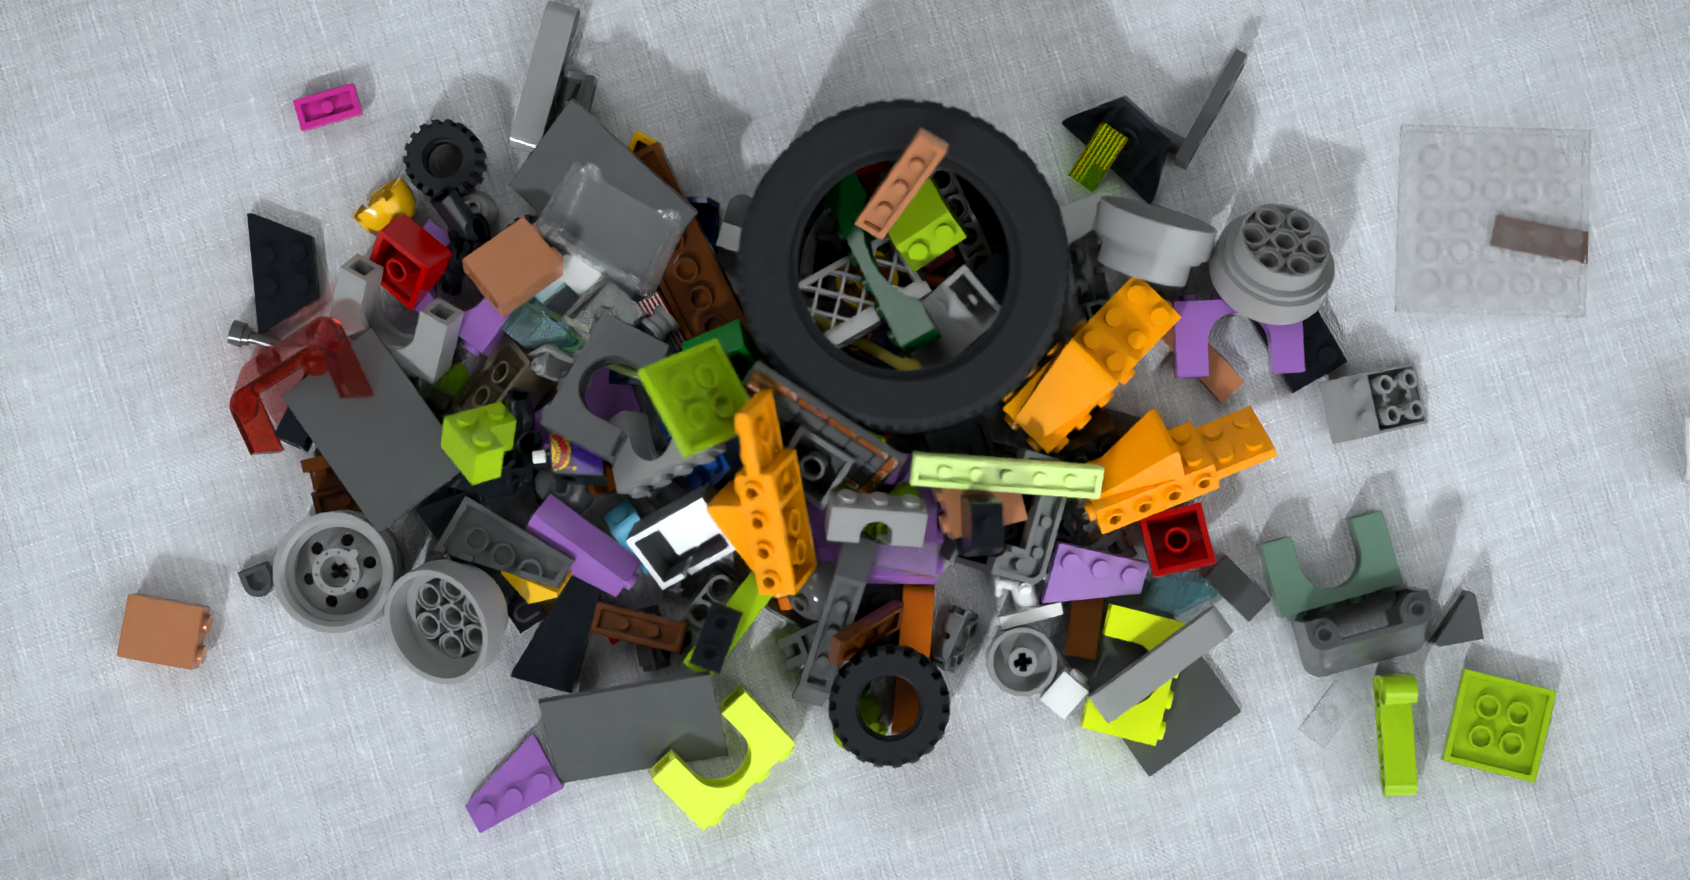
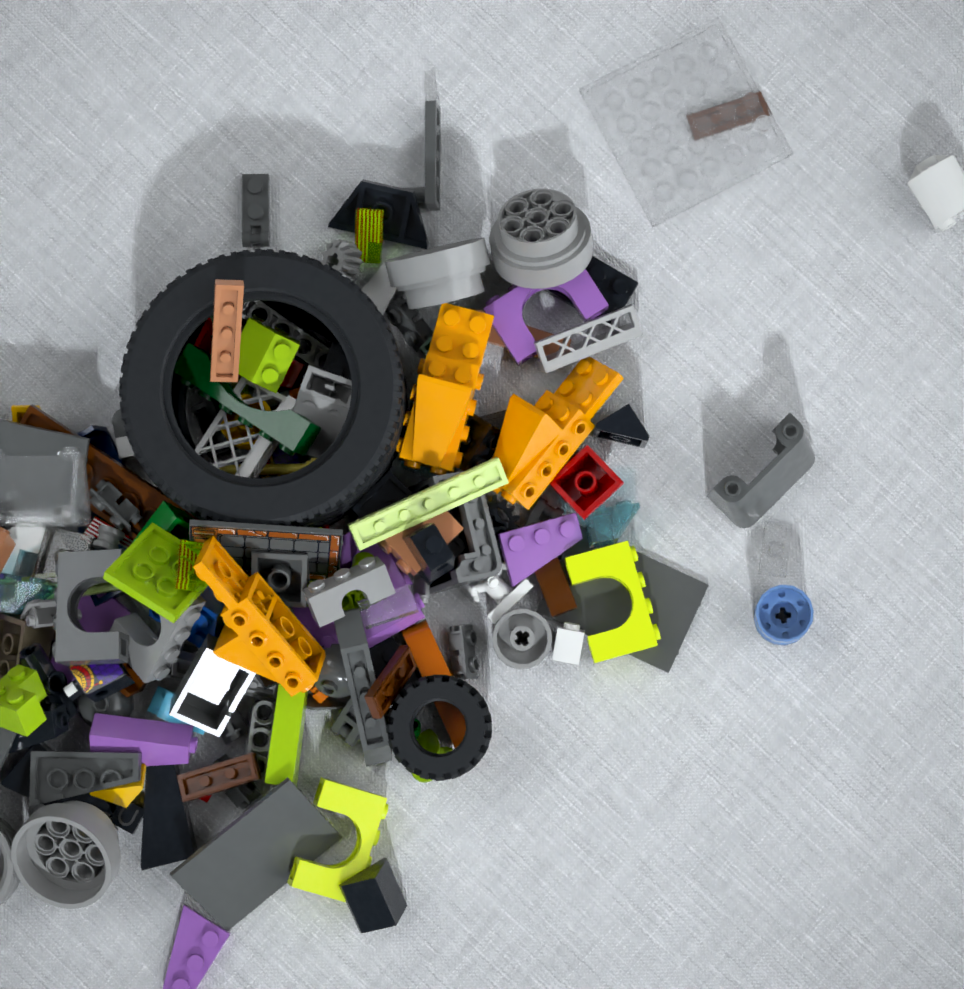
camera: 25 degrees left, 5 degrees down
black brick [689,601,743,674] -> none
light grey beam [1089,605,1233,723] -> none
dark grey tile [1203,555,1271,622] -> none
sand green arch [1256,510,1403,621] -> none
light grey slope [1319,362,1428,444] -> none
lime beam [1373,672,1418,797] -> none
dark grey slope [1428,590,1484,647] -> none
lime plate [1440,668,1557,783] -> none
none -> dark grey hinge [89,479,142,533]
none -> clear neon green tile [175,539,205,593]
none -> dark grey plate [242,174,270,247]
none -> light grey gear [320,239,364,281]
none -> black slope [339,857,407,933]
none -> fence [534,304,643,373]
none -> black slope [593,404,649,448]
none -> medium blue wheel [754,585,814,646]

